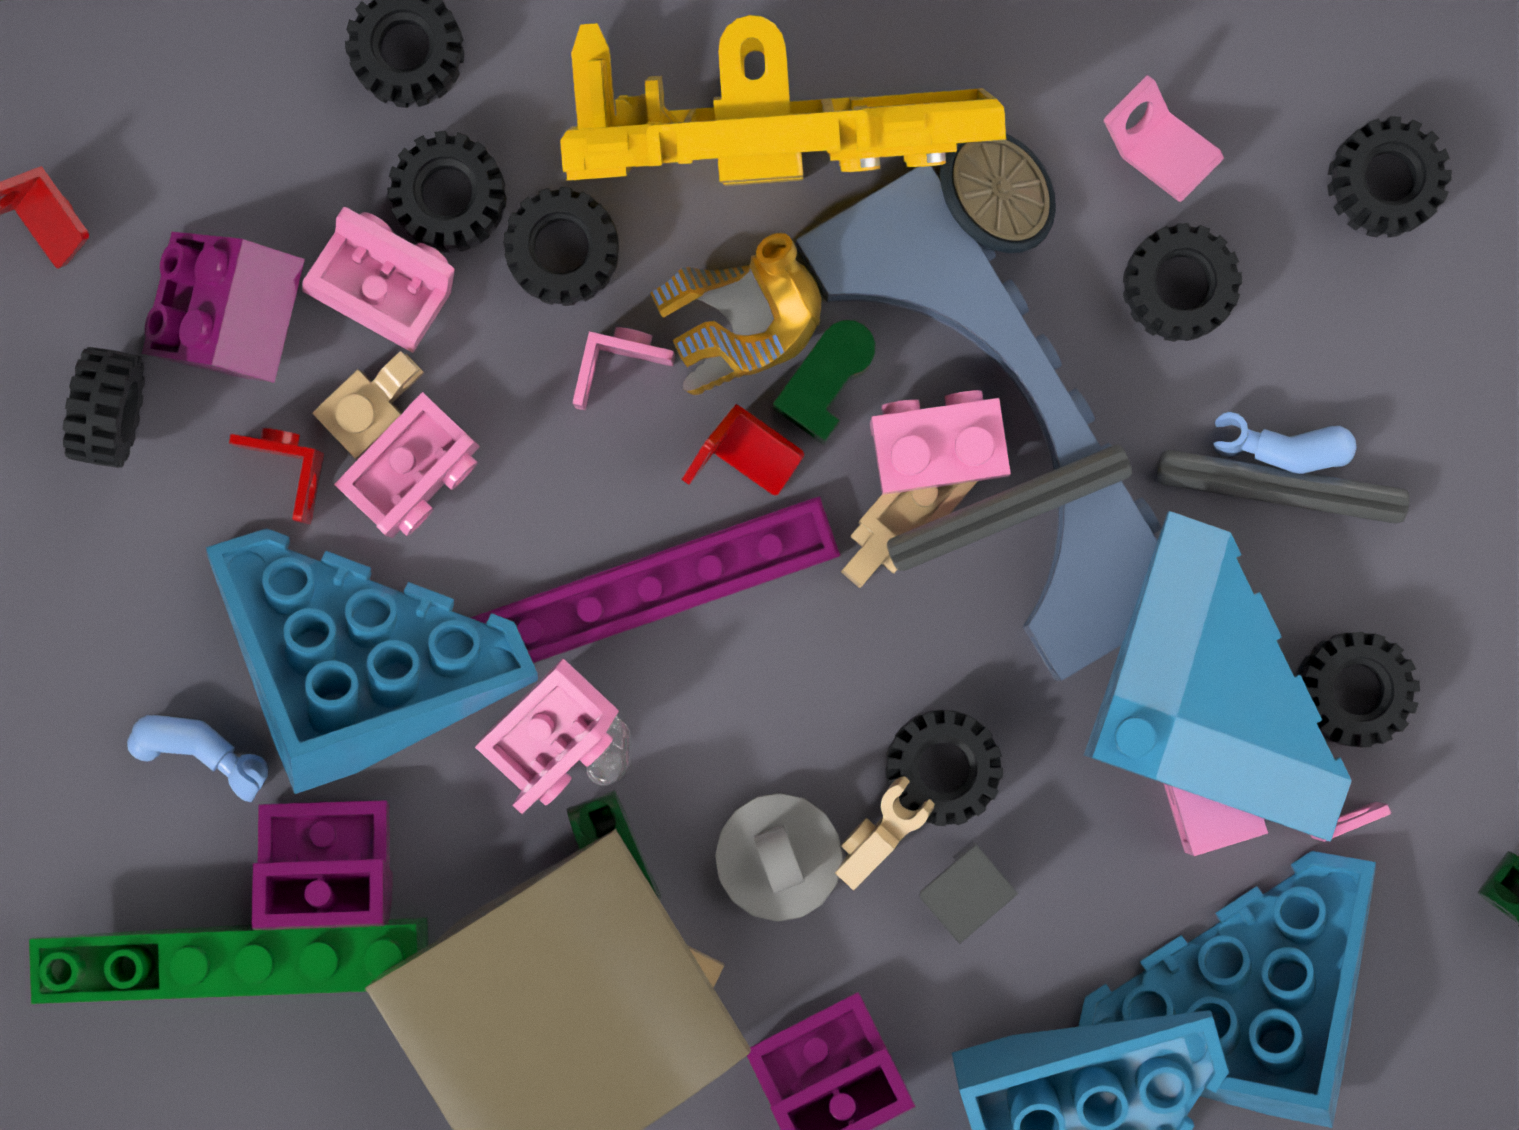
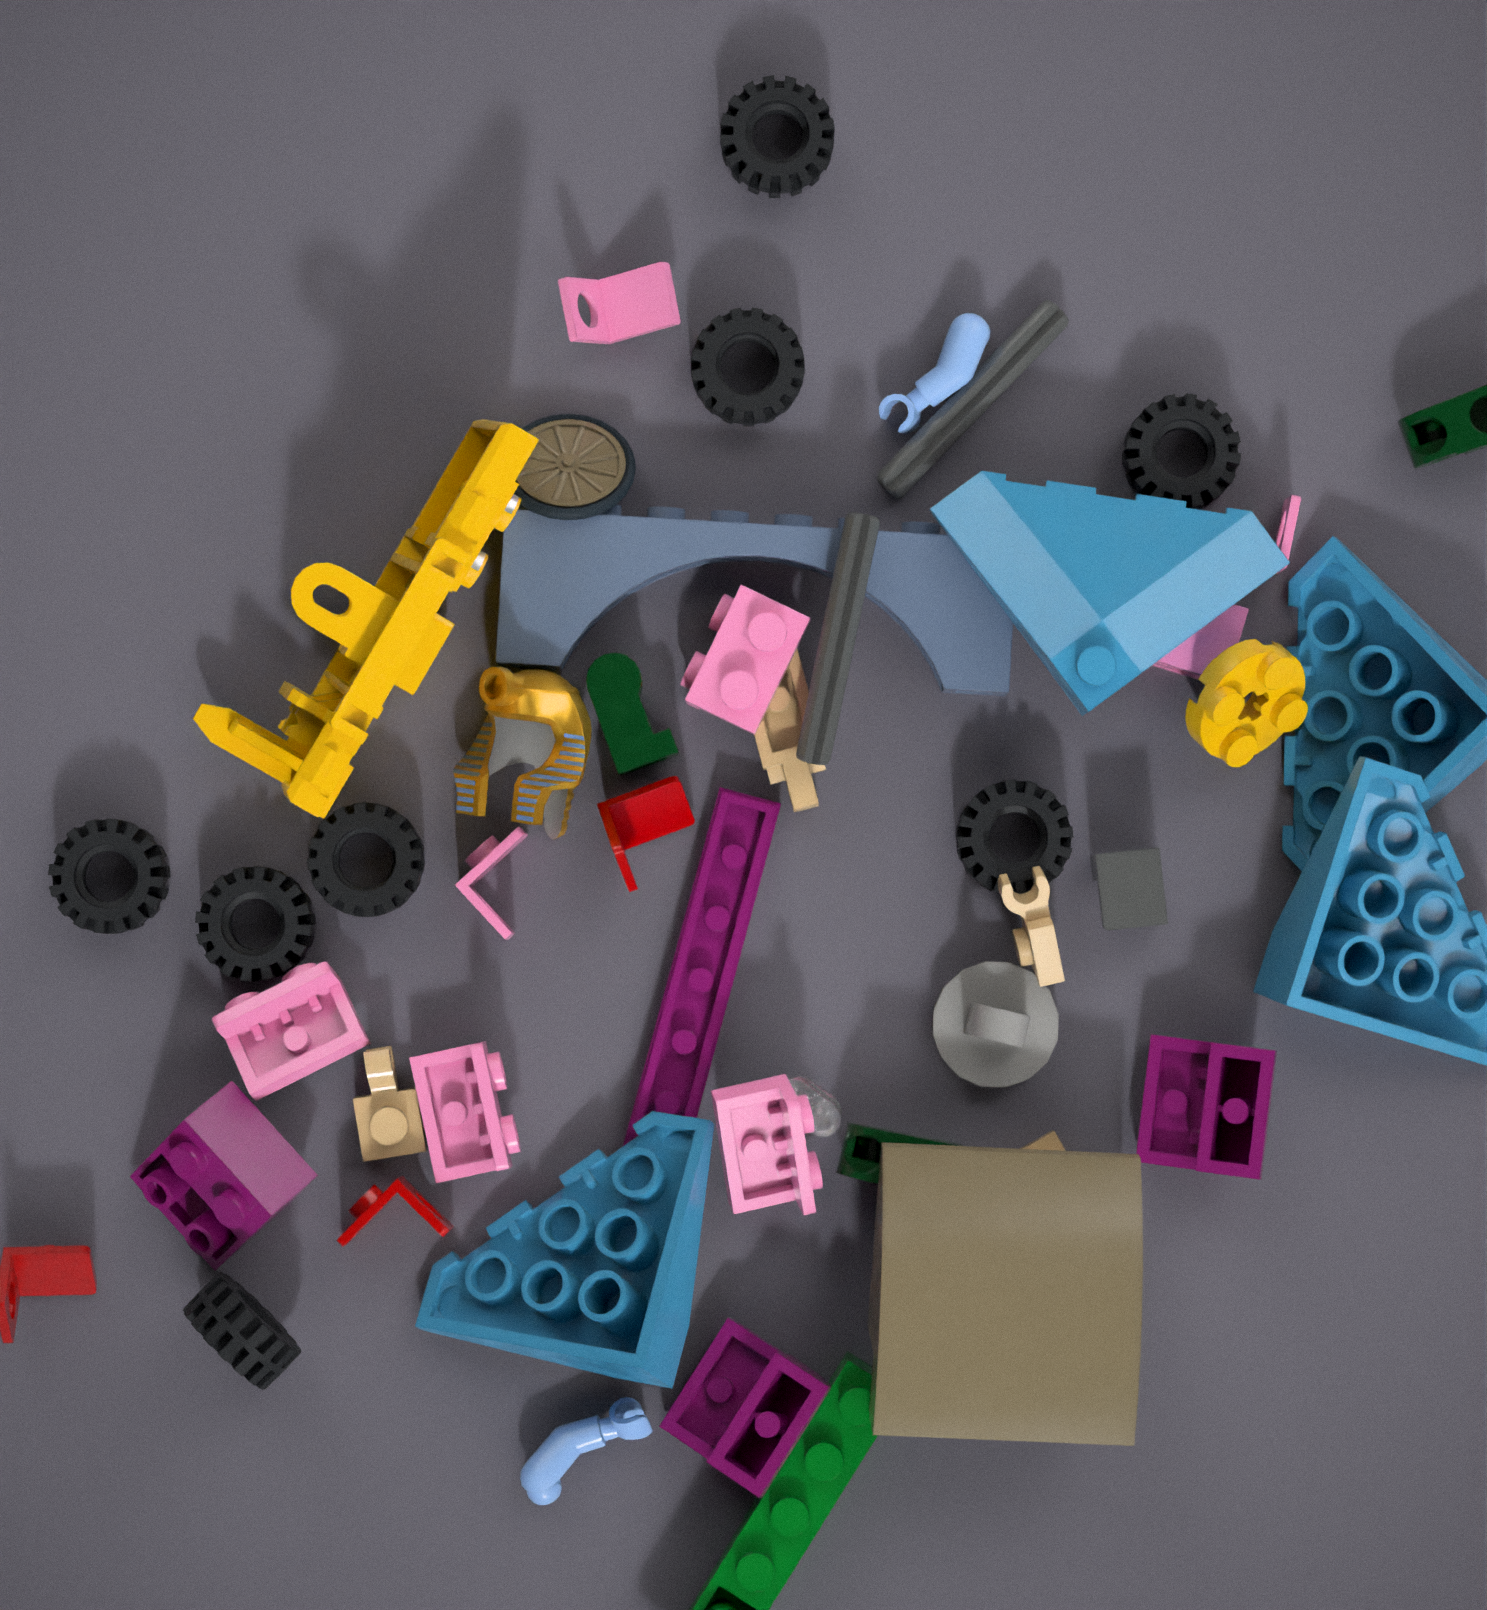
camera: 55 degrees left, 0 degrees up
none -> yellow plate [1185,639,1308,768]

